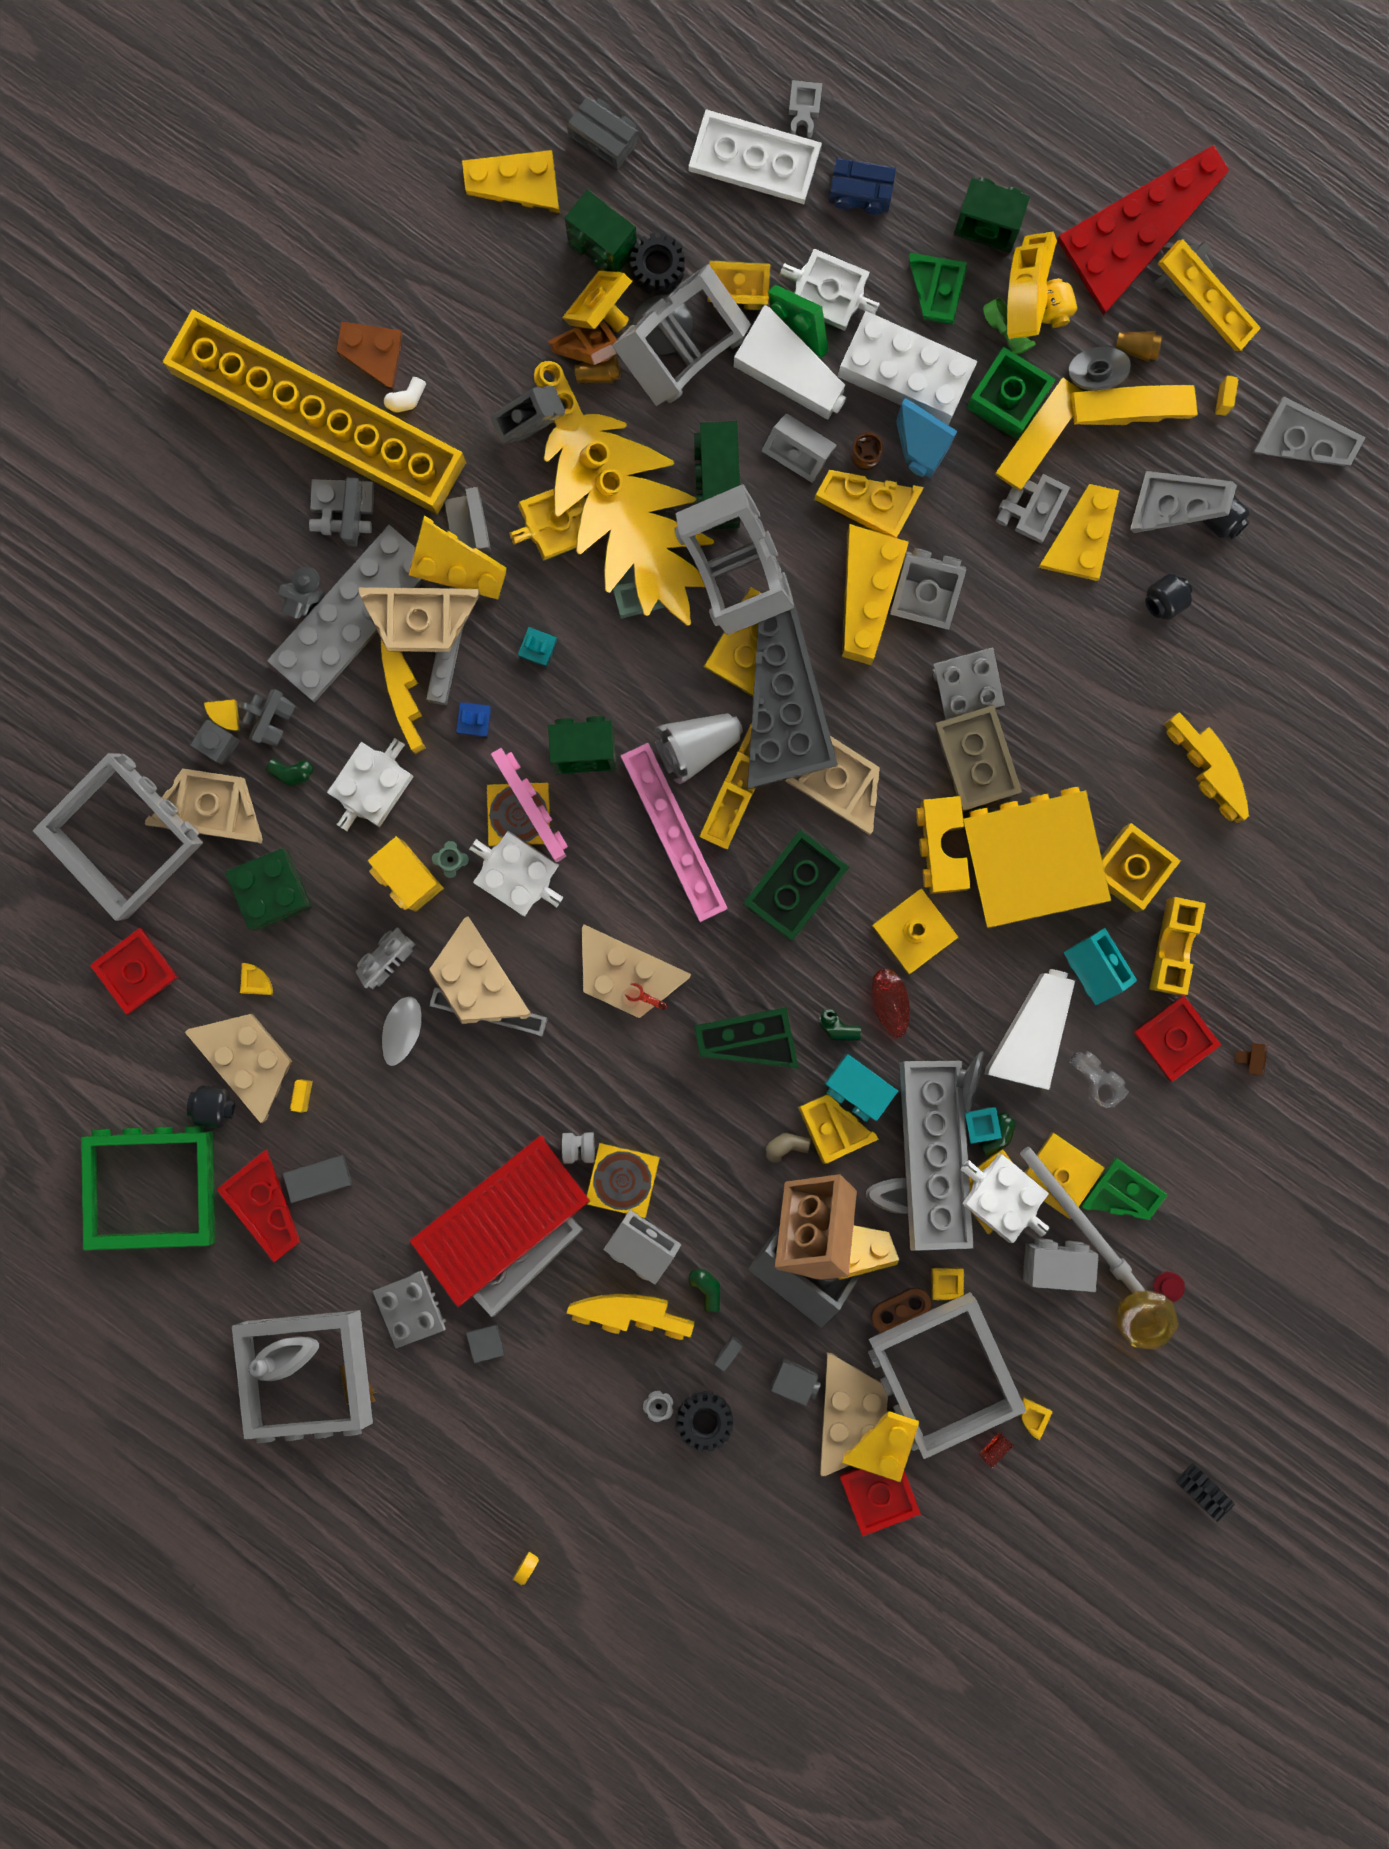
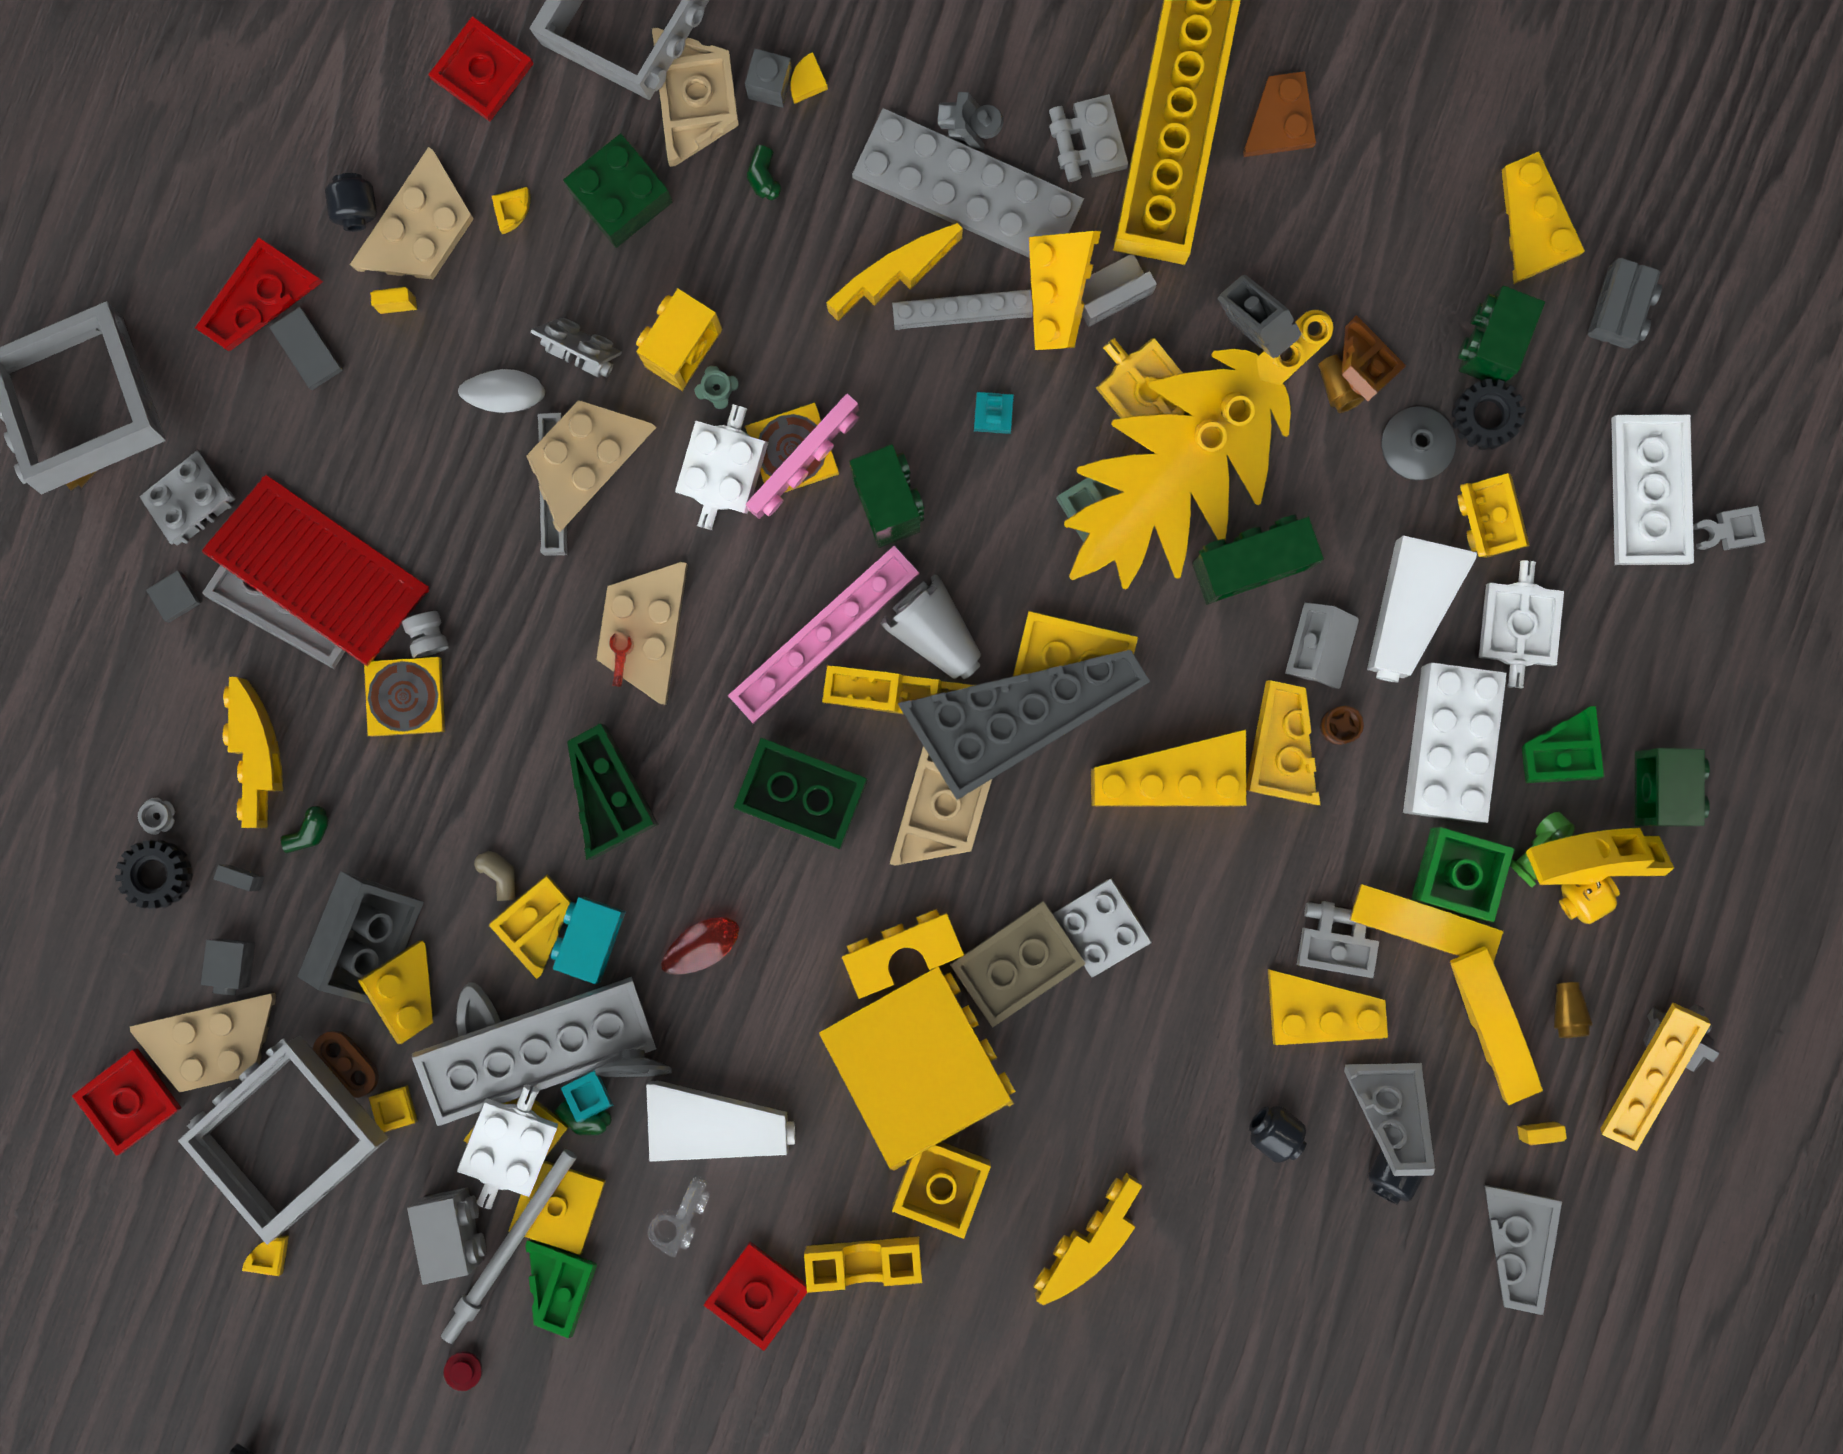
camera: 75 degrees right, 0 degrees up
green window [81,1126,216,1250] -> none
dark grey hips [239,689,295,746] -> none
light grey arm [249,1336,319,1381] -> none
white plate [327,738,414,832] -> none
dark grey tile [340,477,363,546] -> none
tan wing [359,587,479,652] -> none
white arm [384,377,426,413] -> none
blue tile [456,702,491,738] -> none
yellow tile [562,271,632,332] -> none
light grey brick [603,1210,681,1284] -> none
light grey window [612,264,751,406] -> none
light grey window [675,484,794,635] -> none
green wing [768,284,829,358] -> none
medium nougat slope [775,1174,857,1280] -> none
dark green arm [819,1009,861,1041] -> none
dark blue brick [829,158,896,215] -> none
yellow wing [842,1411,919,1482] -> none
yellow tile [872,888,958,975] -> none
light grey plate [890,548,966,630] -> none
dark azure slope [896,398,957,478] -> none
clear red tile [980,1433,1014,1468] -> none
red wing [1057,145,1229,316] -> none
teal brick [1063,928,1137,1006] -> none
dark grey dish [1069,347,1131,391] -> none
clear yellow hat [1117,1291,1179,1349] -> none
reddish brown tile [1235,1043,1268,1076] -> none

